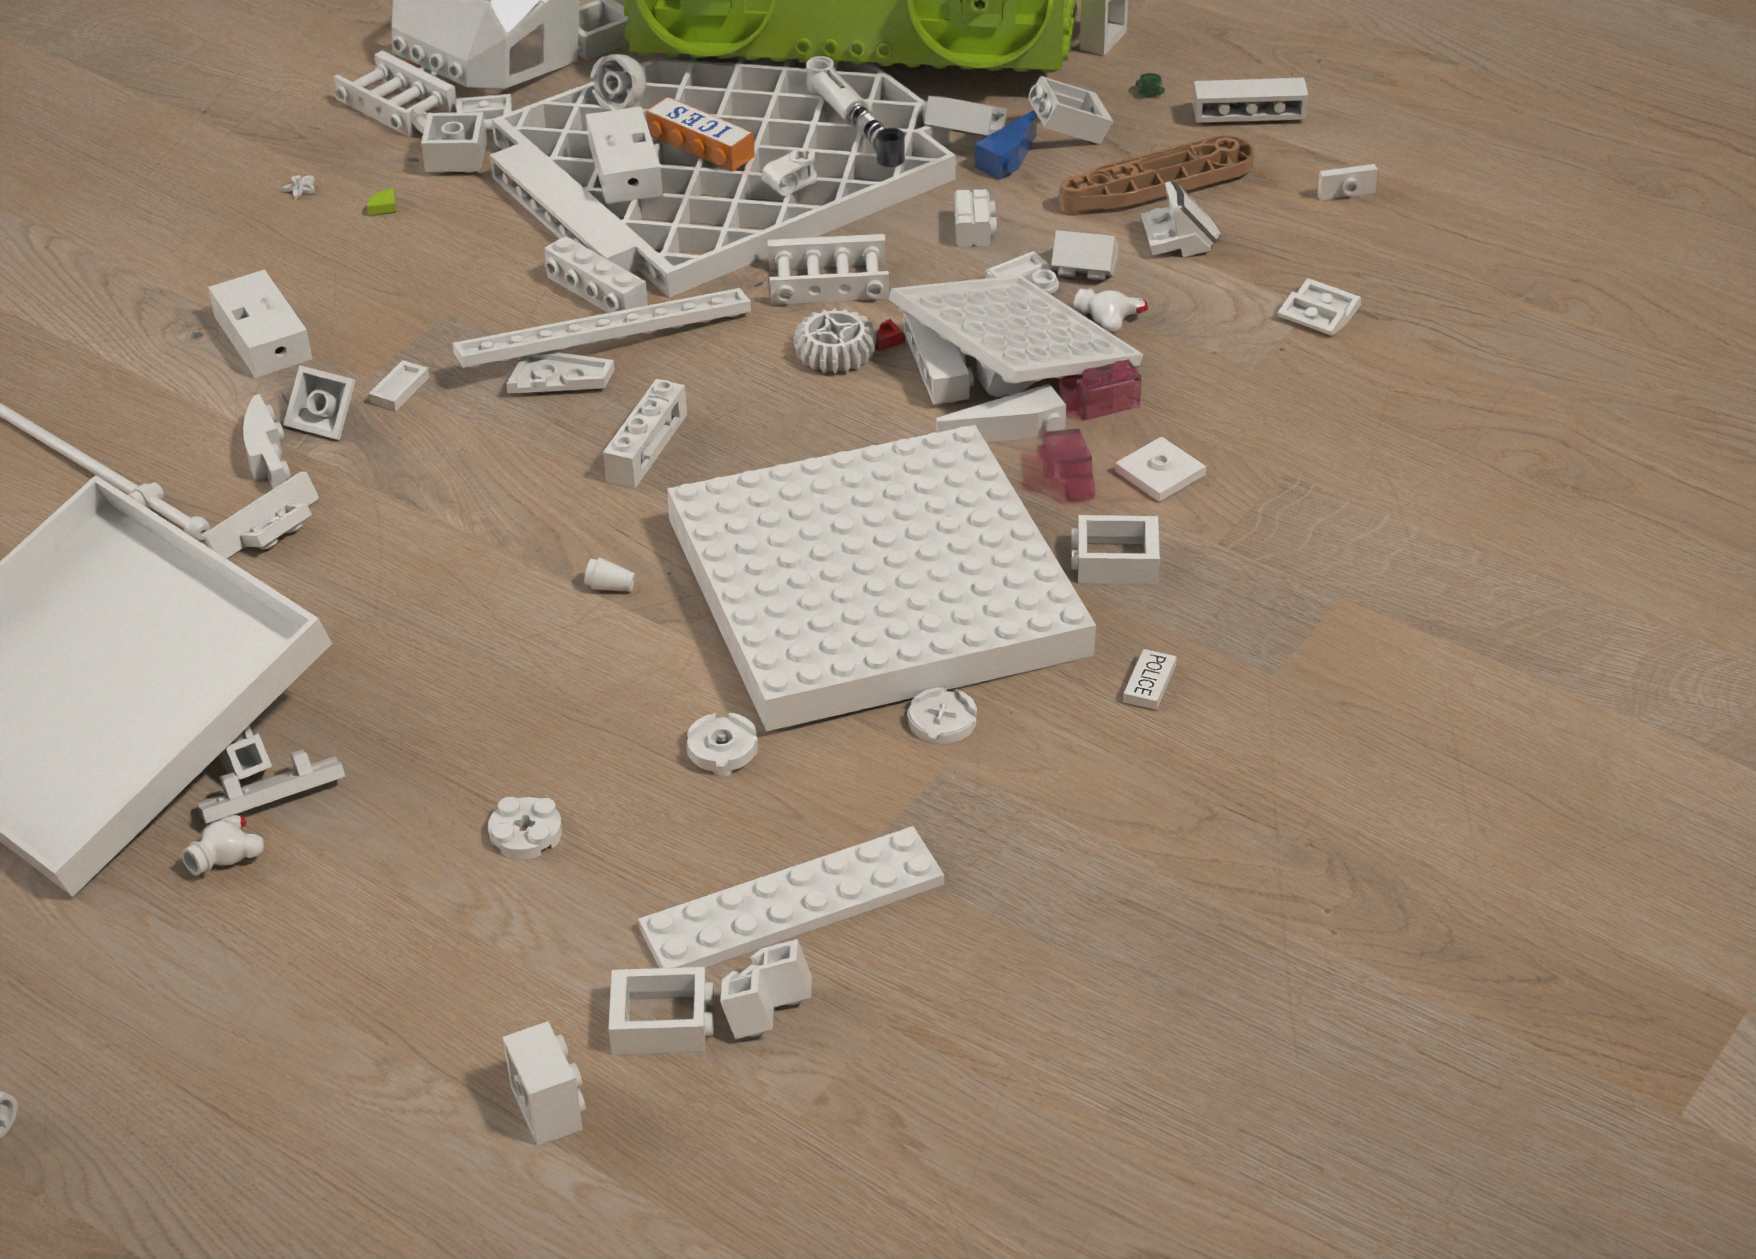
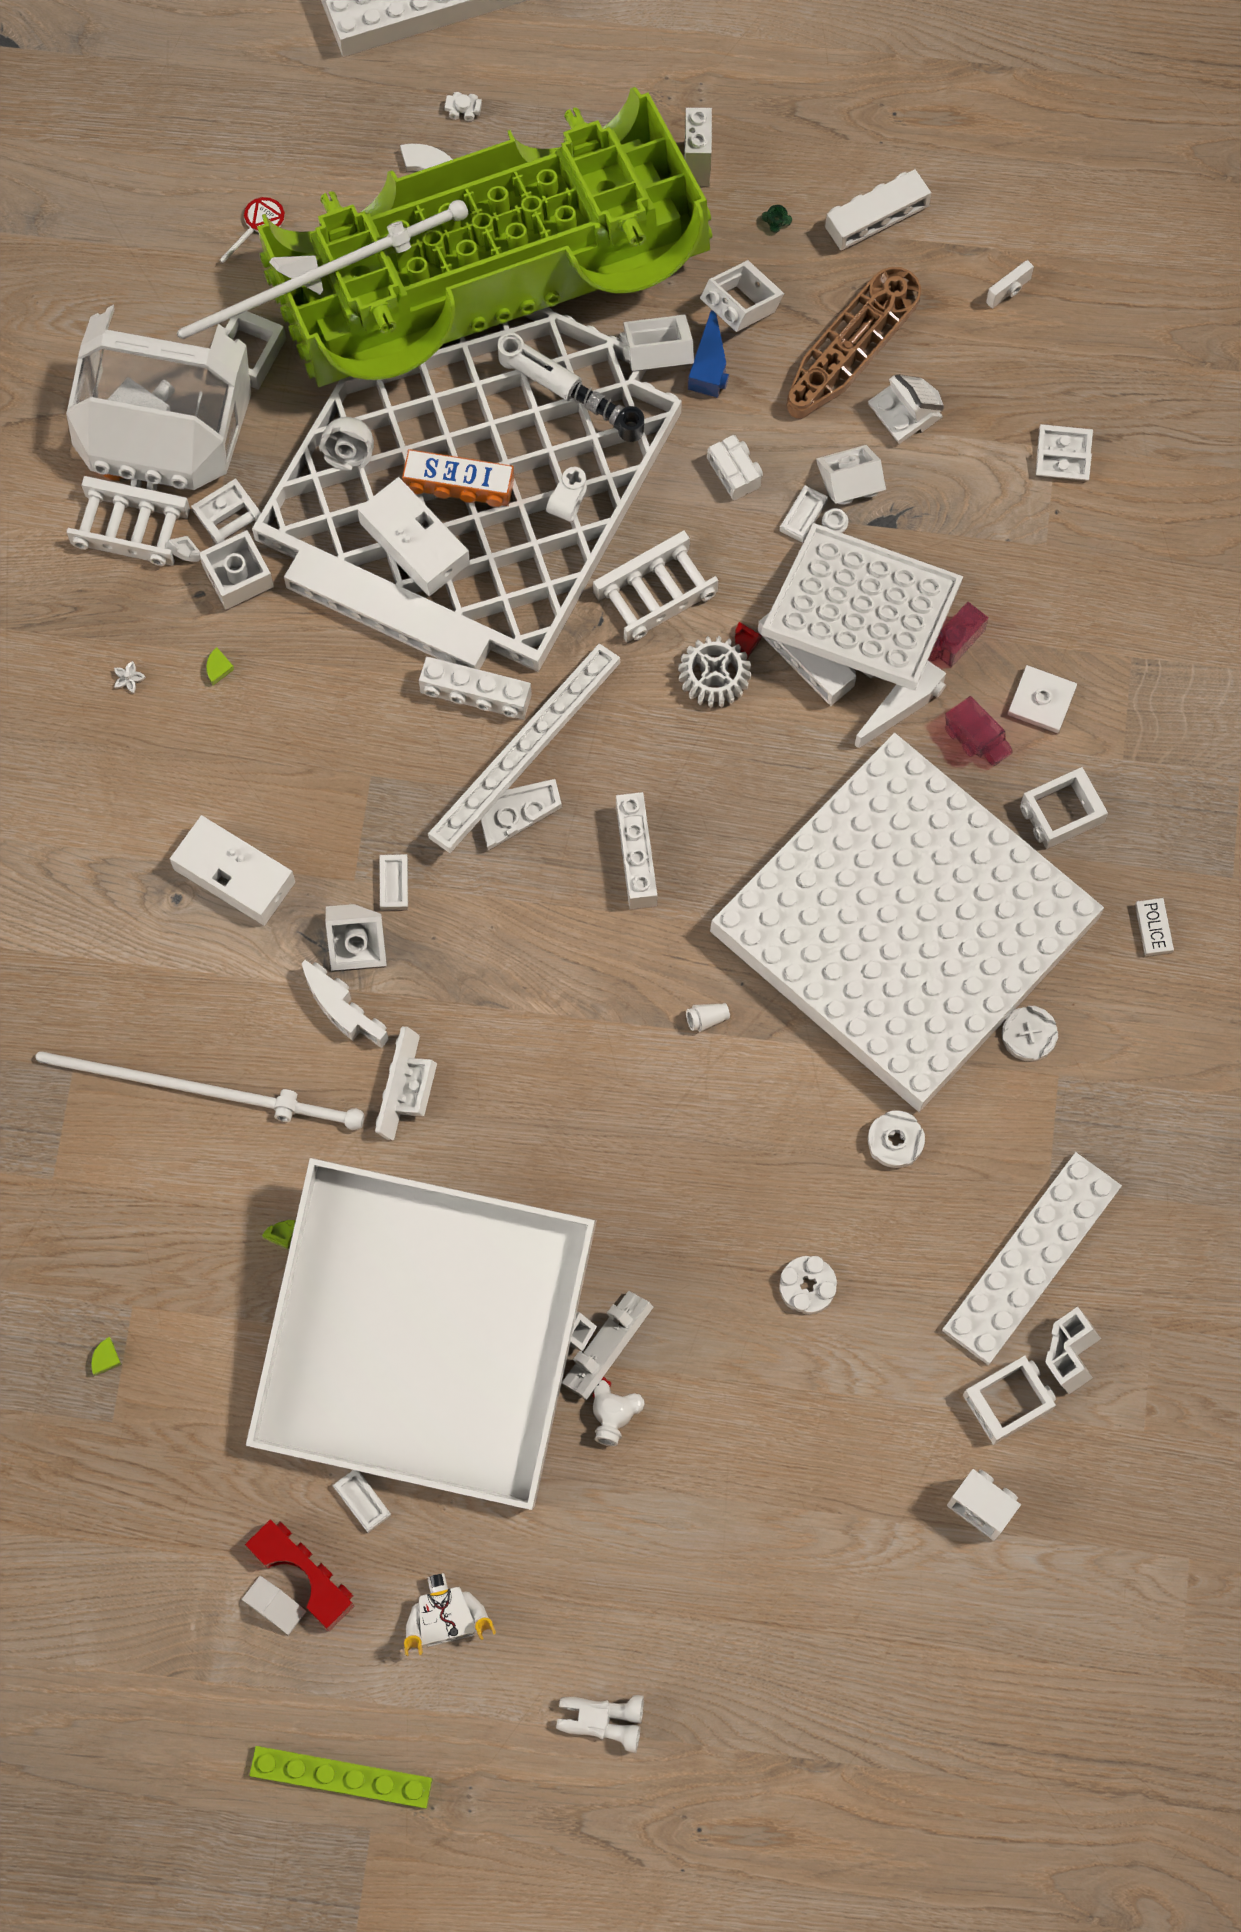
camera: 30 degrees left, 30 degrees up
white animal [1073,288,1148,332] -> none

